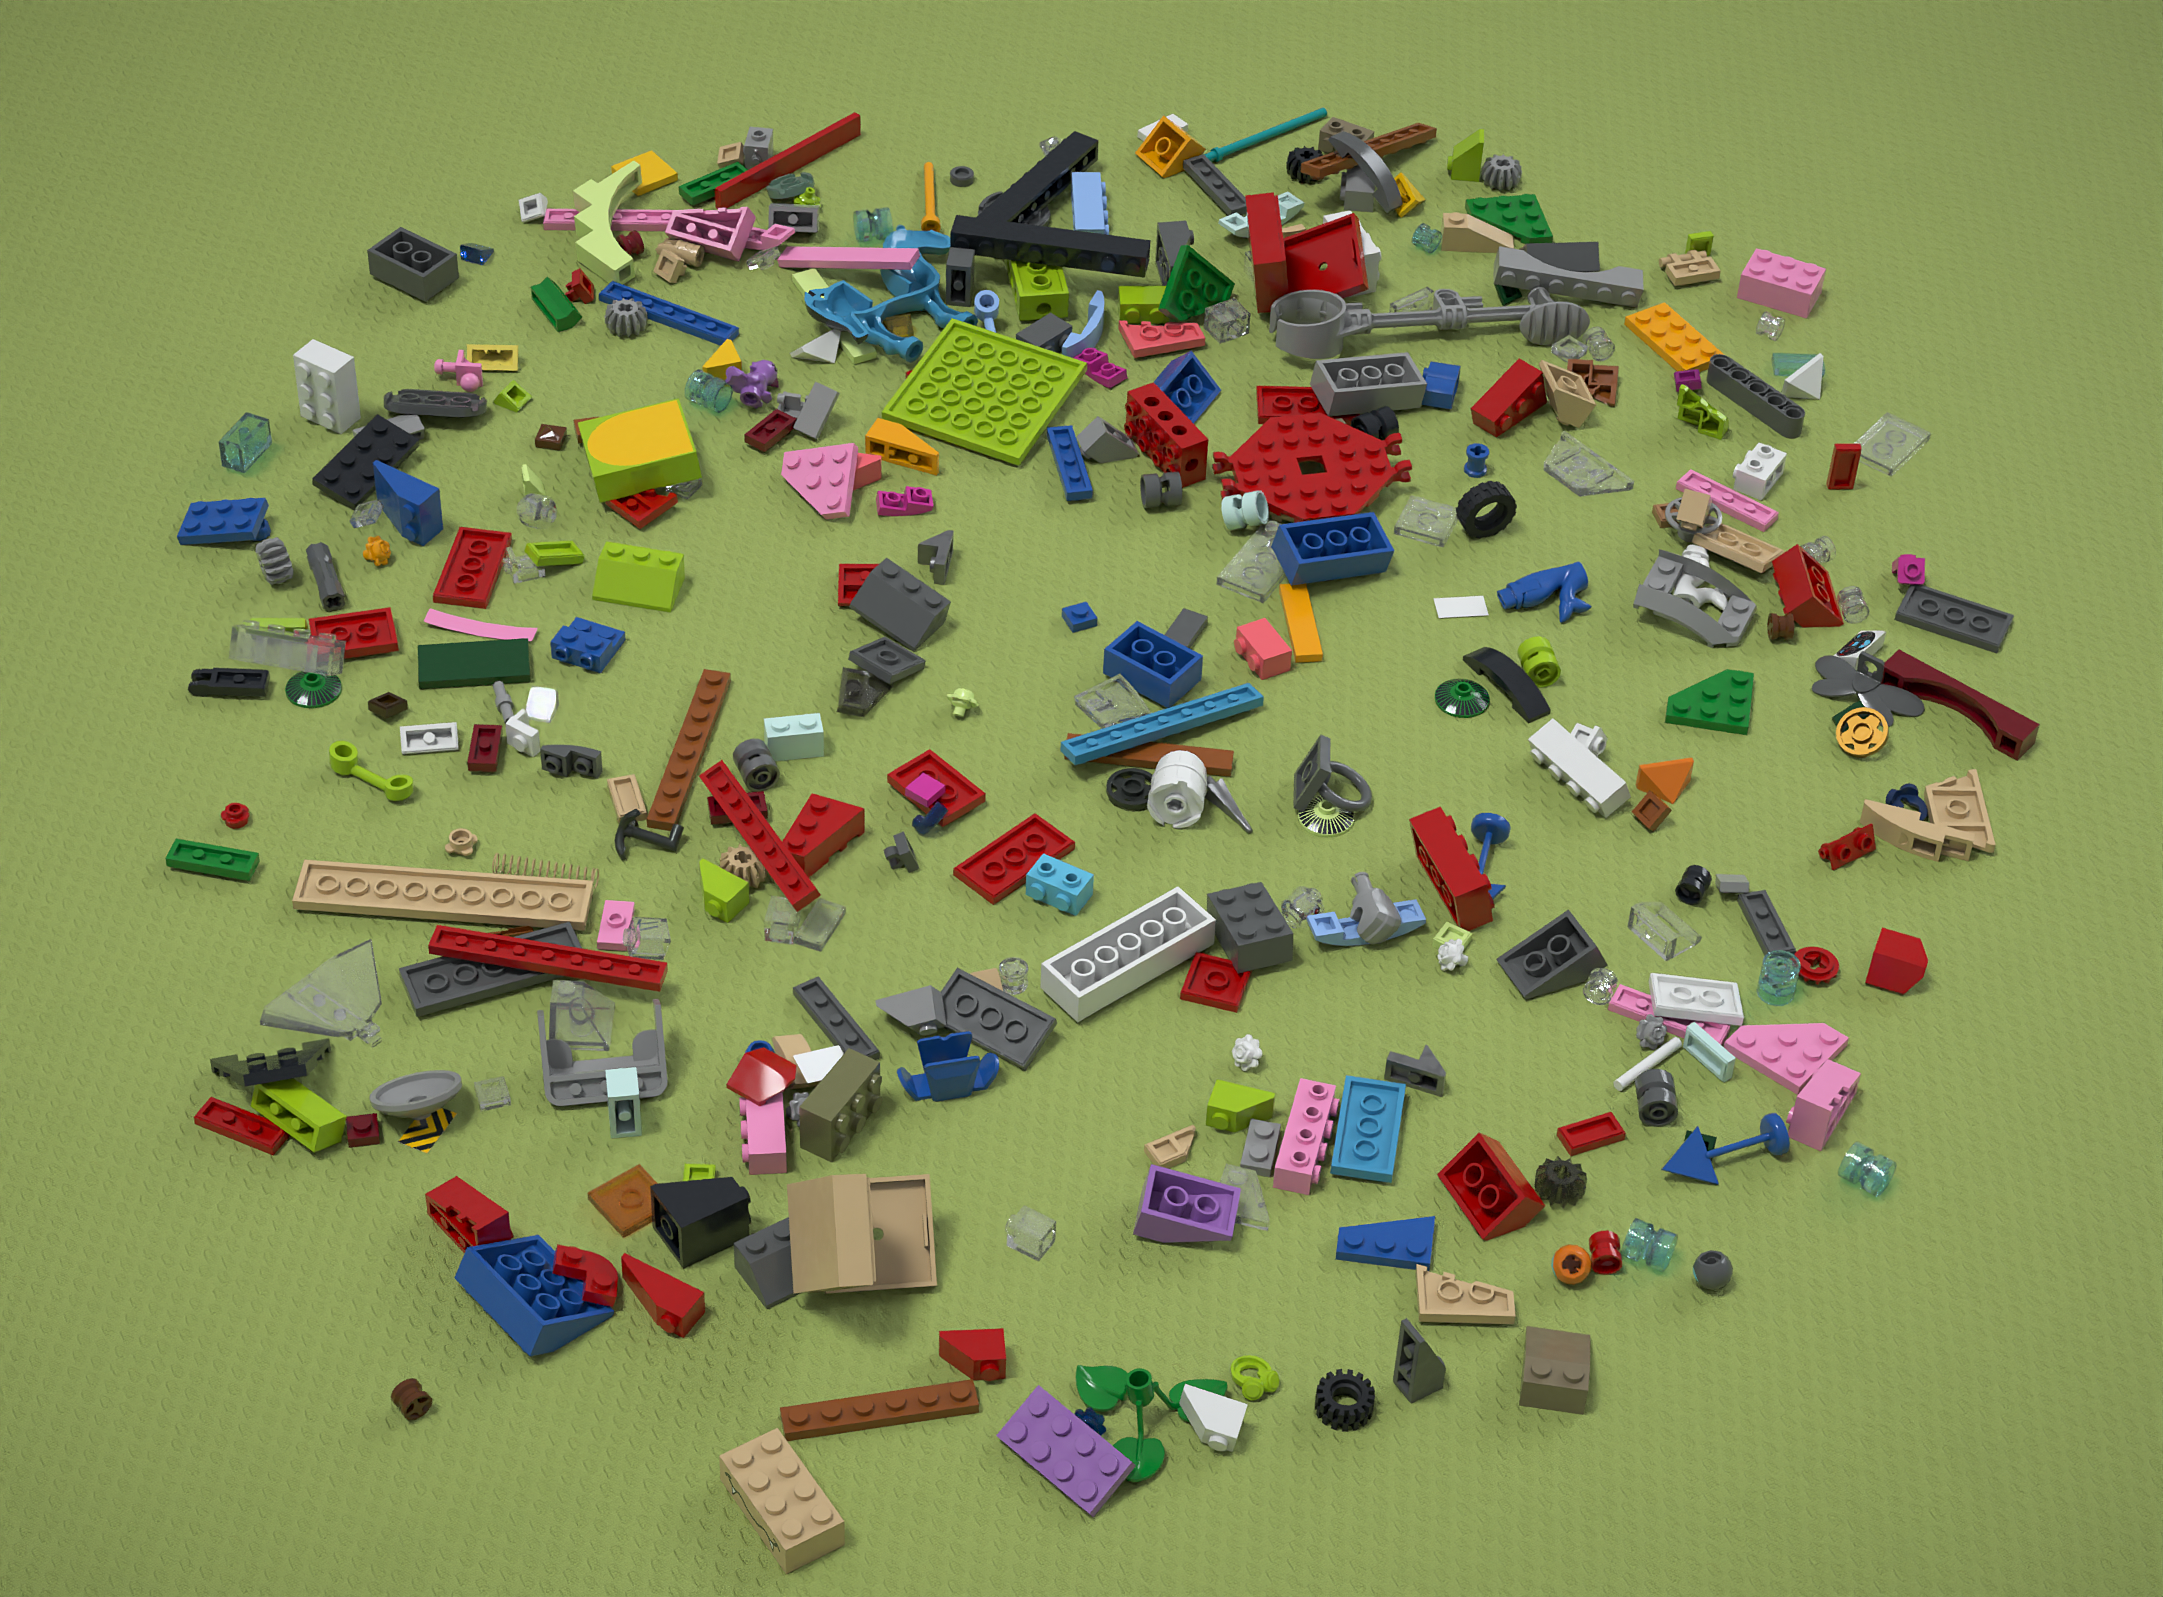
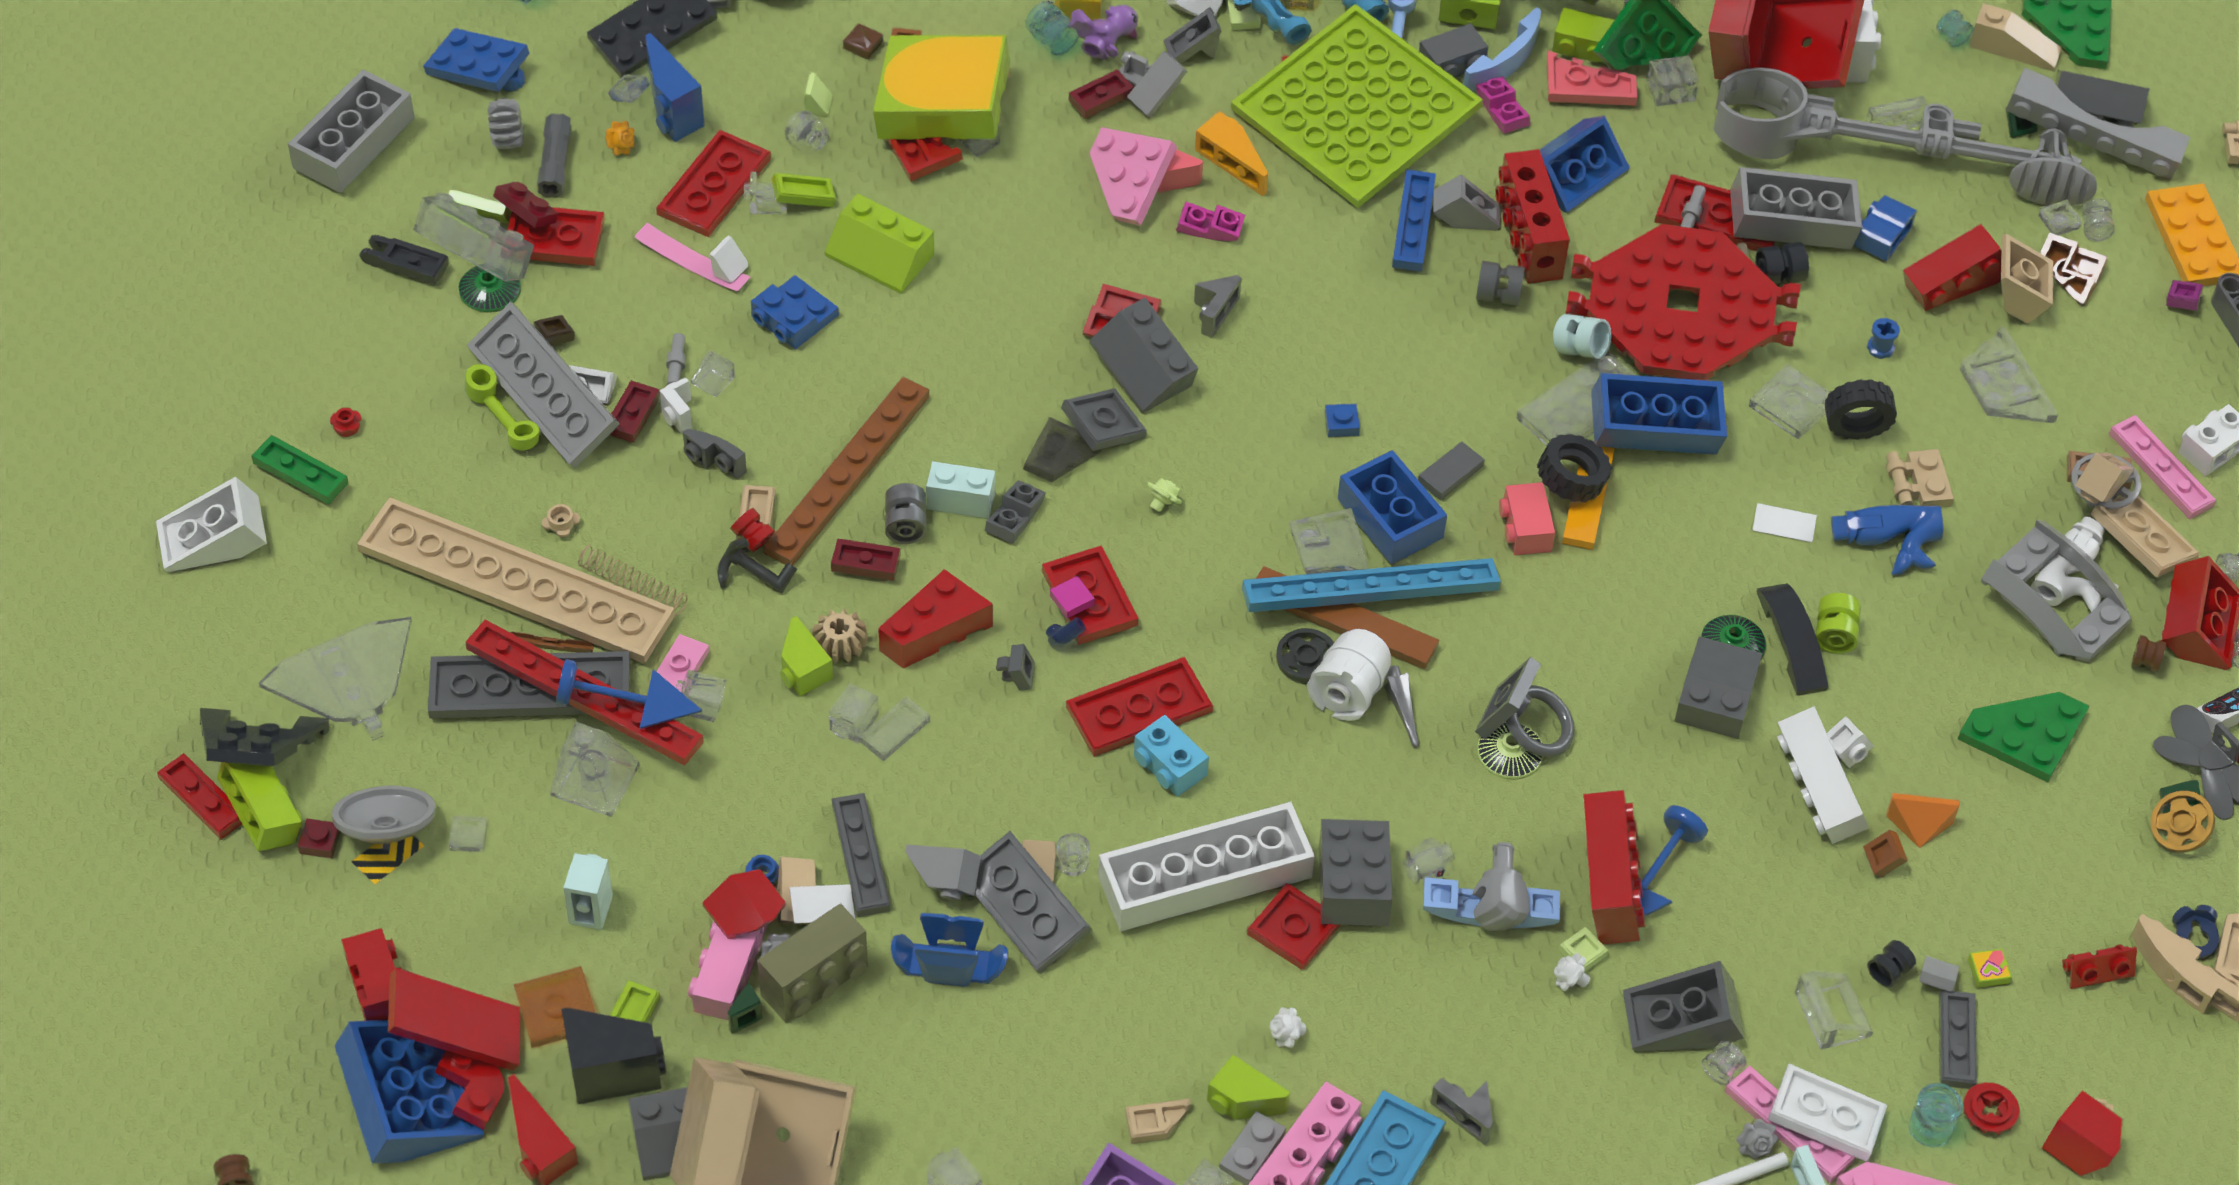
camera: 20 degrees right, 10 degrees up
dark green tile [418,638,531,689] -> none
light grey windscreen [537,999,668,1106] -> none
red plate [699,760,821,912] -> none
lime slope [1677,384,1729,440] -> none
none -> white slope [156,477,267,572]
none -> light grey brick [288,70,415,193]
none -> red tile [388,968,520,1071]
none -> light grey plate [467,301,620,468]
none -> dark red plate [493,182,559,228]
none -> blue piece [555,659,702,729]
none -> white slope [709,236,748,283]
none -> dark green slope [727,983,762,1034]
none -> red wheel [730,508,775,553]
none -> dark grey slope [985,480,1046,543]
none -> flat silver slope [1163,7,1221,64]
none -> black tyre [1537,433,1612,503]
none -> dark grey slope [1674,636,1762,739]
none -> light grey bar [1681,185,1706,228]
none -> tan plate [1886,449,1954,507]
none -> tile [1968,948,2012,988]

